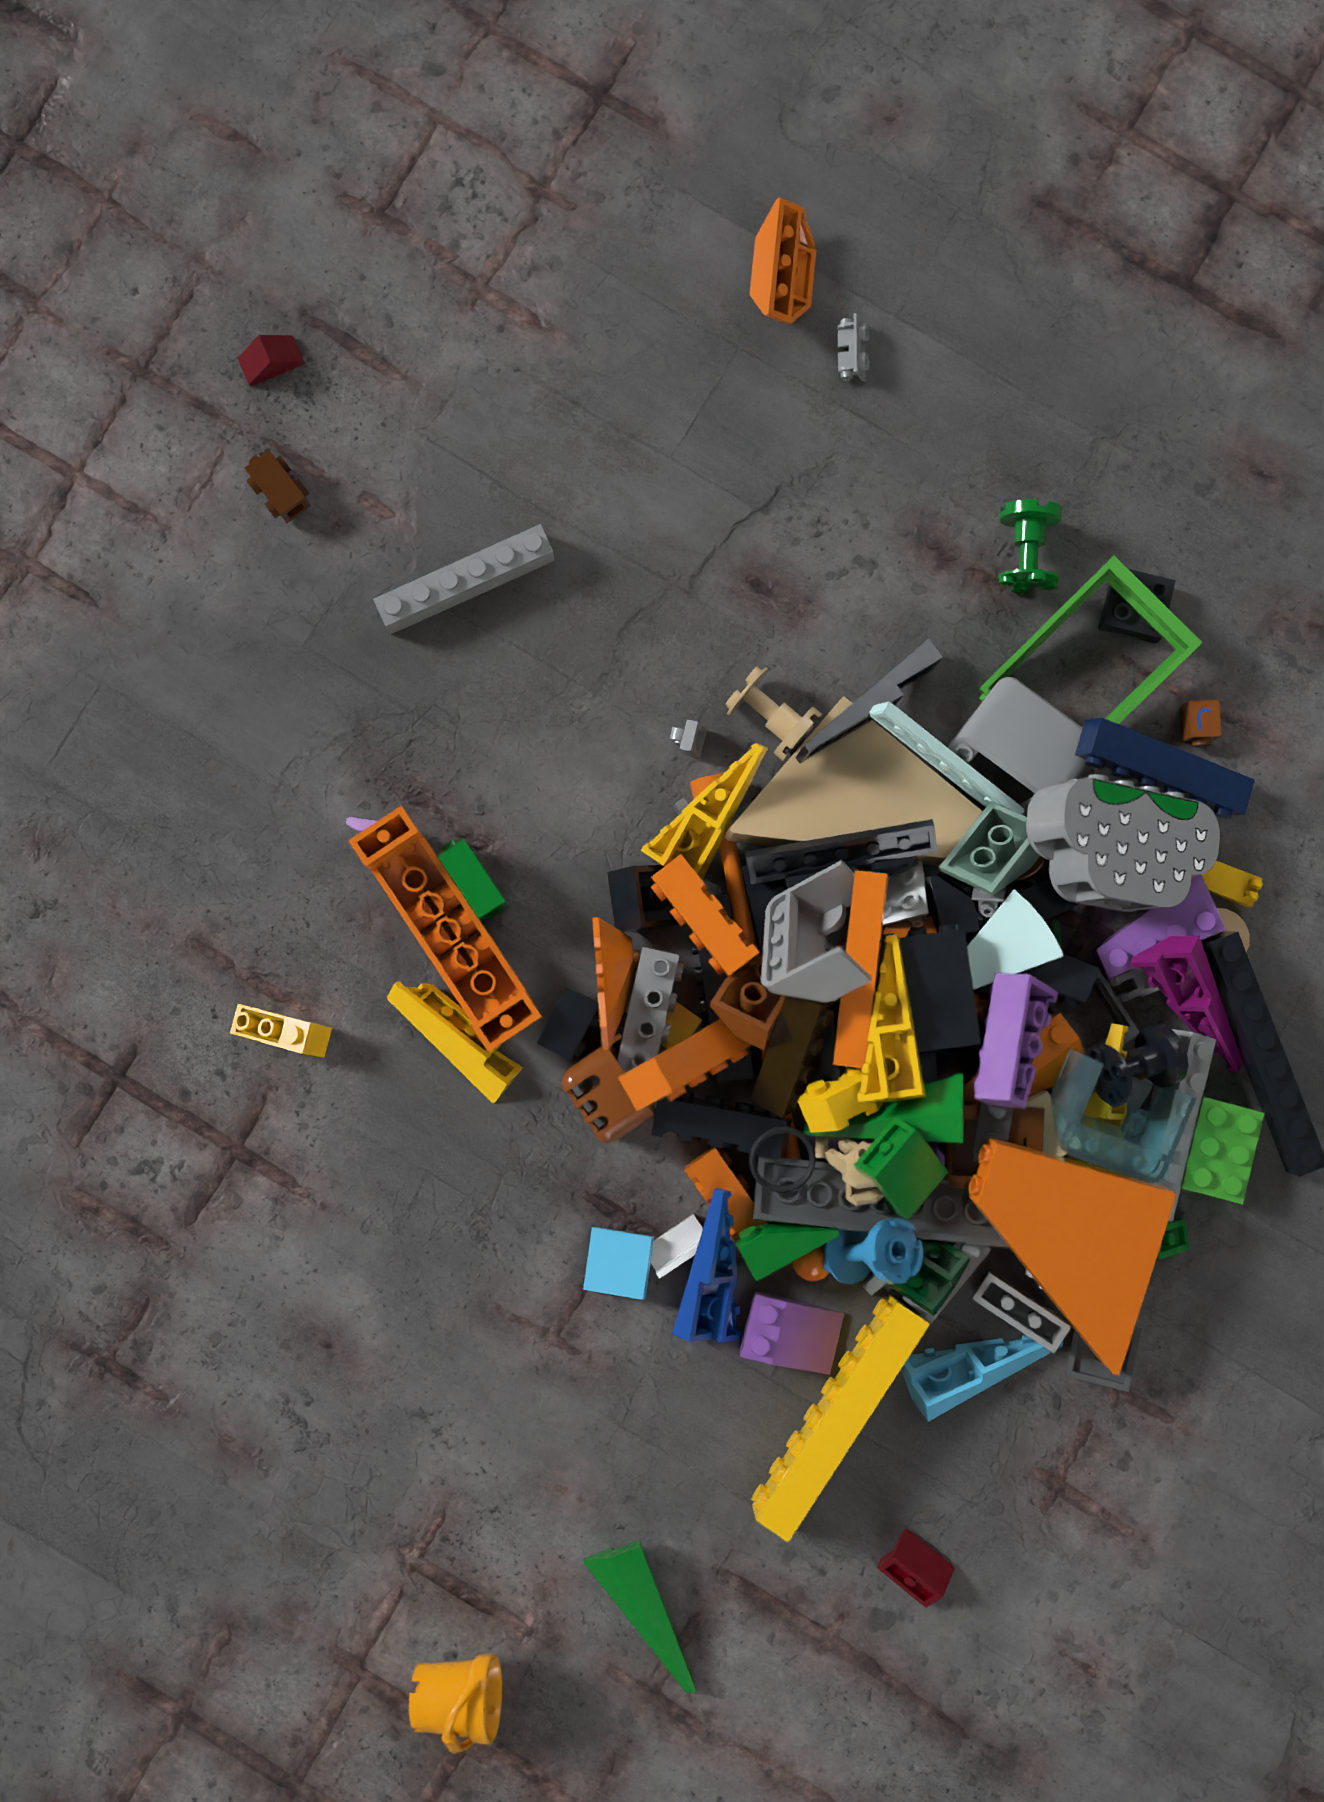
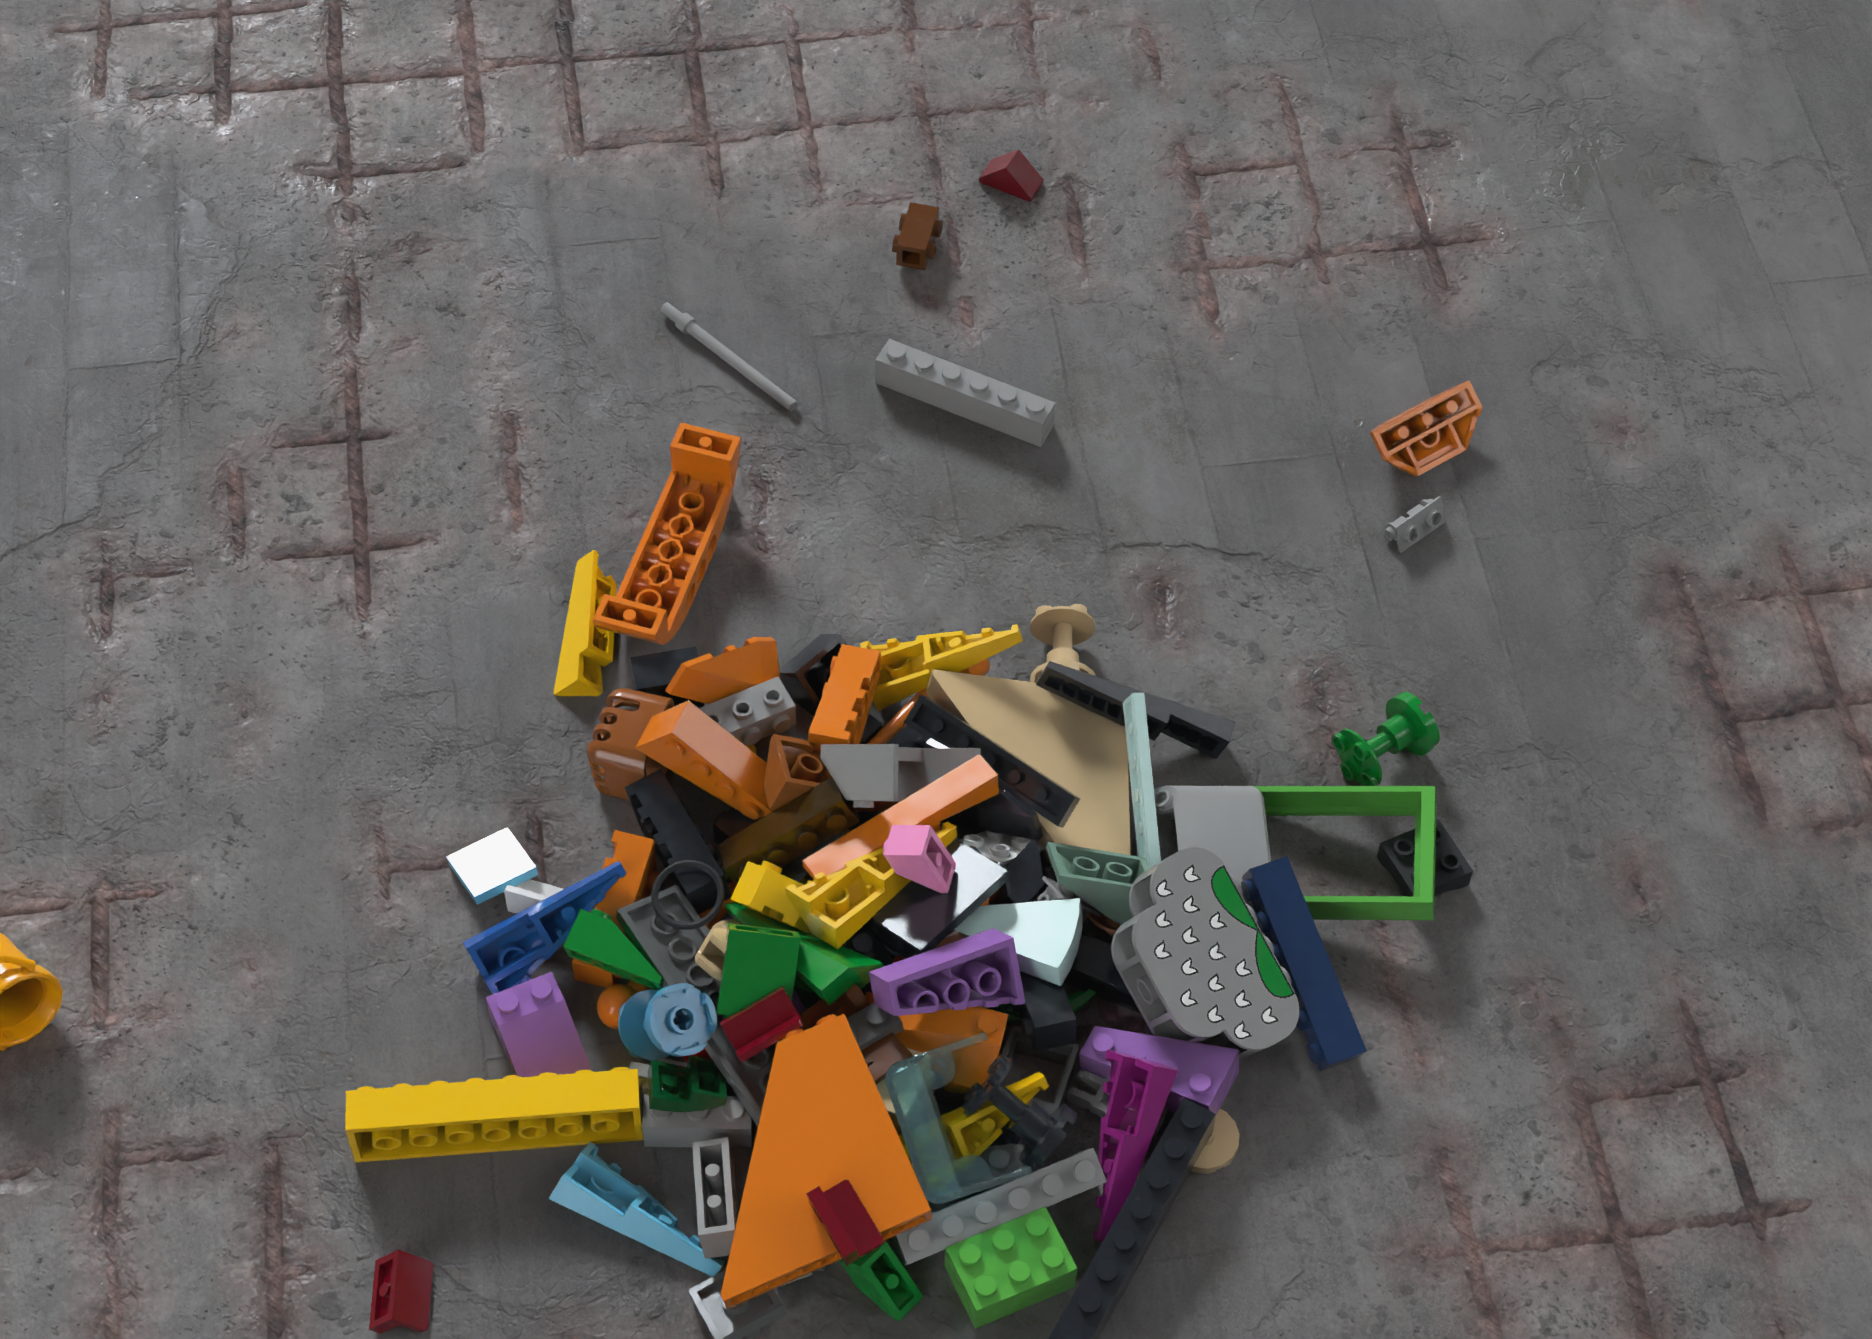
camera: 55 degrees right, 30 degrees down
yellow slope [230,1004,332,1058] -> none
green window [438,839,509,923] -> none
green wedge [583,1539,696,1693] -> none
light grey tile [669,720,707,758] -> none
dark orange brick [1180,700,1221,747] -> none
yellow hinge [1201,861,1263,908] -> none
none -> light grey bar [661,302,798,412]
none -> dark red panel [720,986,803,1062]
none -> dark red panel [806,1180,884,1266]
none -> bright pink slope [883,825,956,893]

